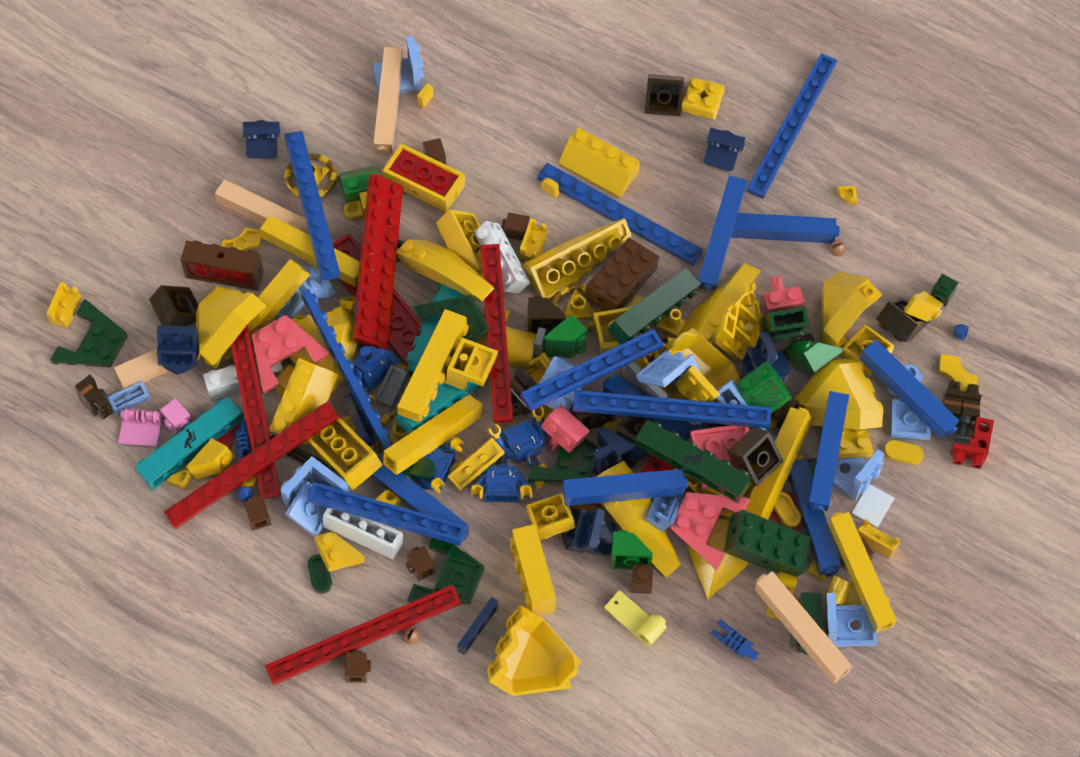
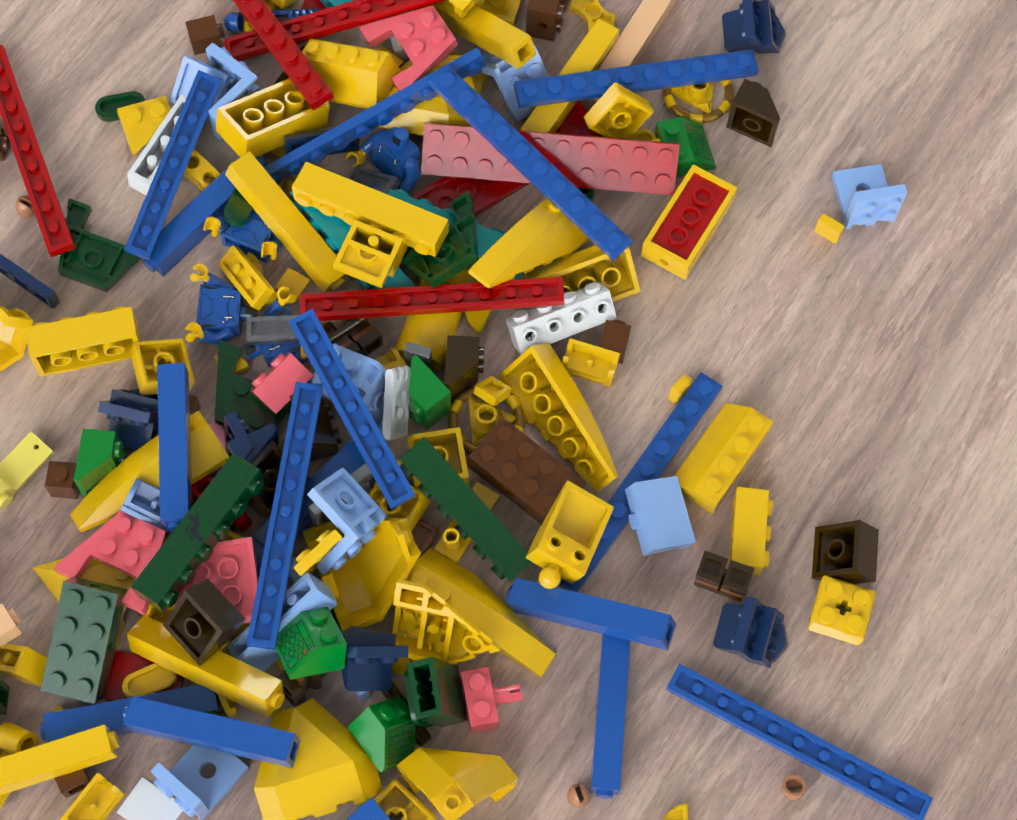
camera: 90 degrees right, 5 degrees up
light nougat brick [373,47,403,154] -> none
reddish brown brick [405,546,436,581] -> none
reddish brown brick [423,138,446,165] -> none
yellow plate [838,428,874,458] -> none
none -> flat silver tile [246,315,299,345]
none -> yellow tile [275,267,311,303]
none -> white hinge [382,365,411,440]
none -> blue plate [429,65,633,262]
none -> yellow plate [473,375,512,406]
none -> yellow slope [525,480,614,589]
none -> yellow brick [584,82,654,139]
none -> light blue container [625,476,696,556]
none -> dark brown hips [694,551,755,602]
none -> dark brown slope [726,79,780,147]
none -> yellow brick [728,487,773,575]
none -> nougat hinge [782,775,806,800]

